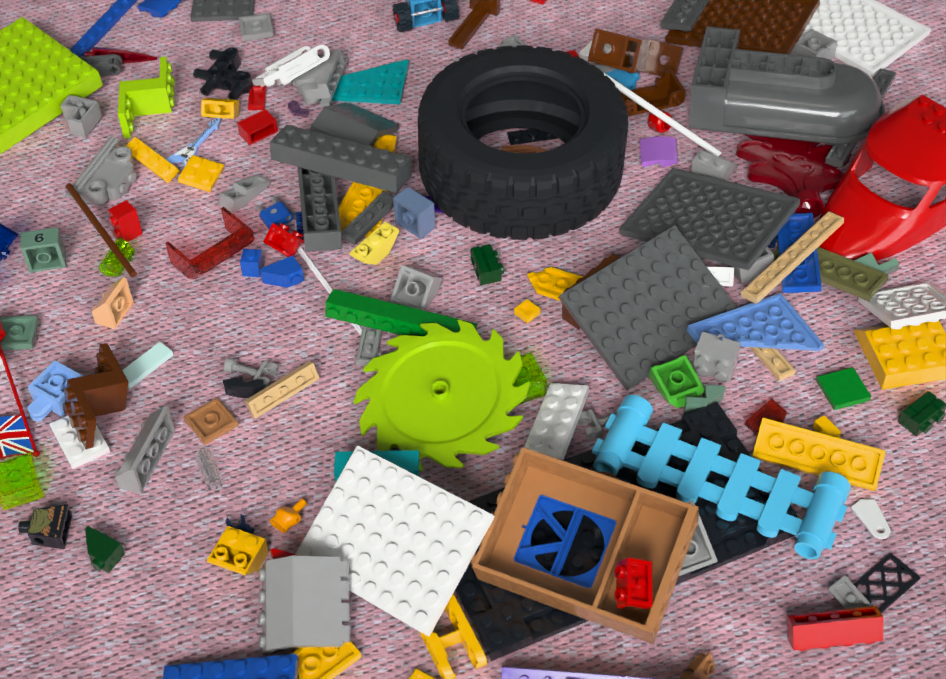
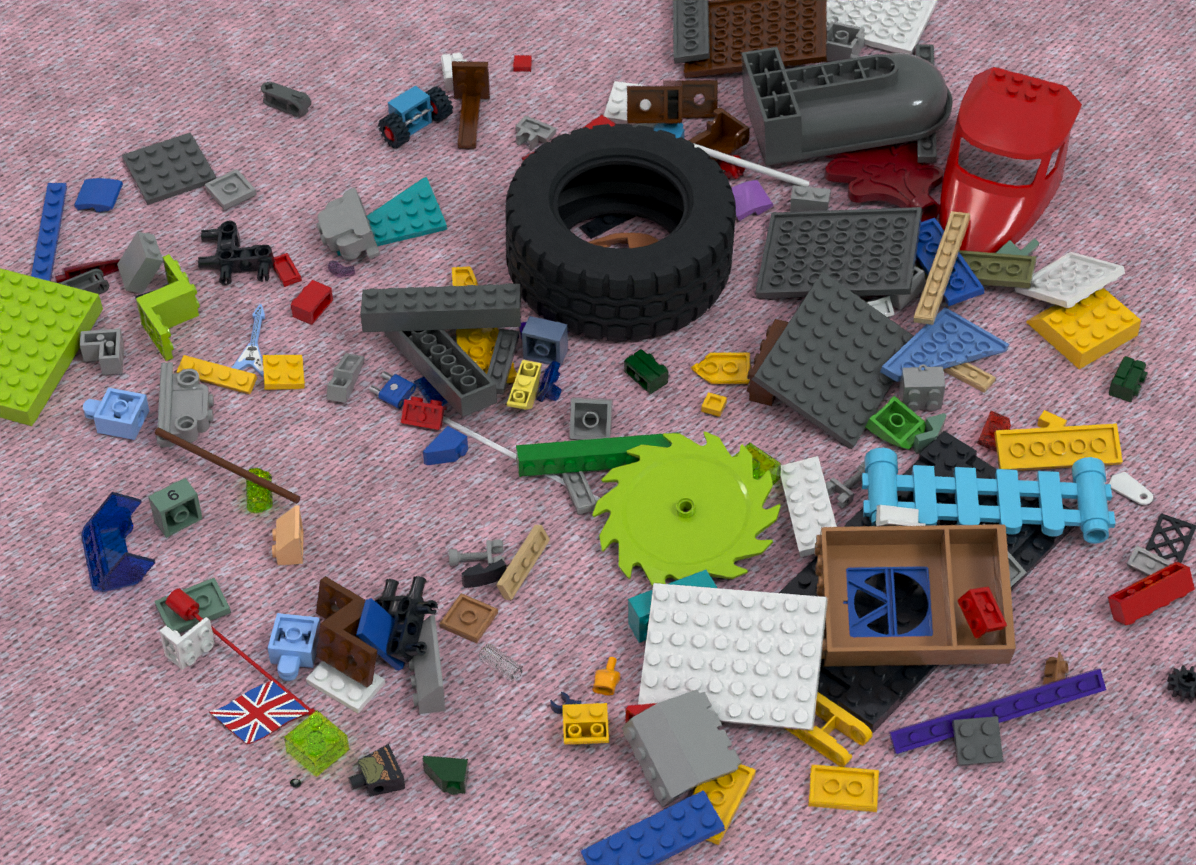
camera: 25 degrees left, 0 degrees up
red piece [108,200,143,244] -> none
light aqua tile [122,342,173,389] -> none
clear red windscreen [165,207,255,279] -> none
yellow brick [201,97,239,119] -> none
blue brick [240,249,264,277] -> none
white plate [252,45,330,87] -> none
dark grey hinge [310,102,399,146] -> none
green tile [816,367,871,410] -> none
none -> light blue brick [83,387,150,440]
none -> light grey brick [117,231,163,294]
none -> blue tile [356,598,405,671]
none -> black pin [375,576,438,663]
none -> clear blue hinge [536,360,562,402]
none -> white panel [876,505,925,526]

